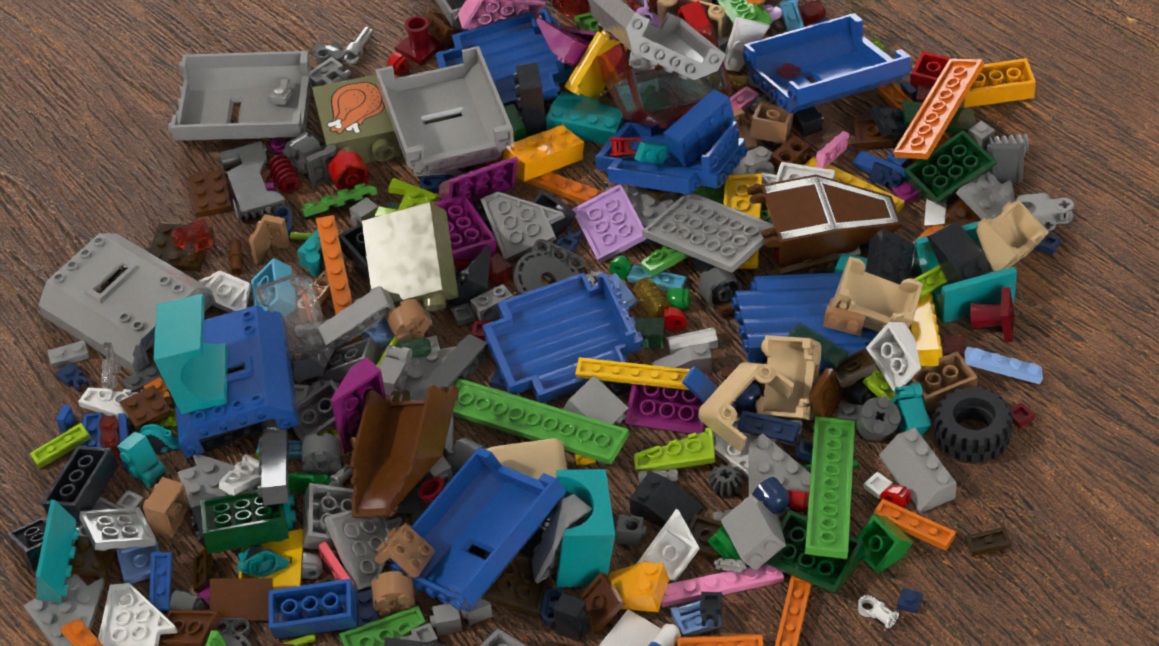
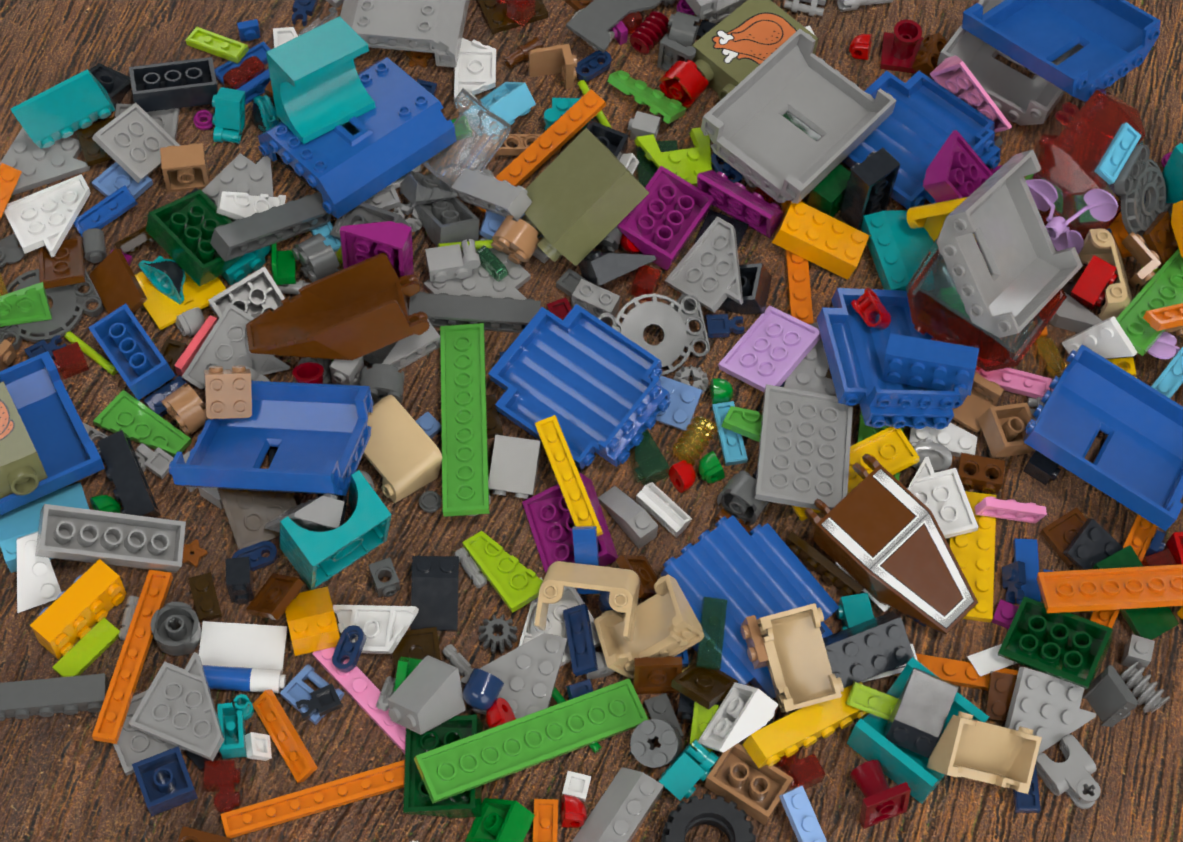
camera: 50 degrees right, 15 degrees up
light grey tile [116,490,145,508] -> none
teal plate [634,142,668,164] -> none
plate [776,63,801,79] -> none
none -> magenta plate [194,110,213,130]
none -> dark blue plate [332,625,366,672]

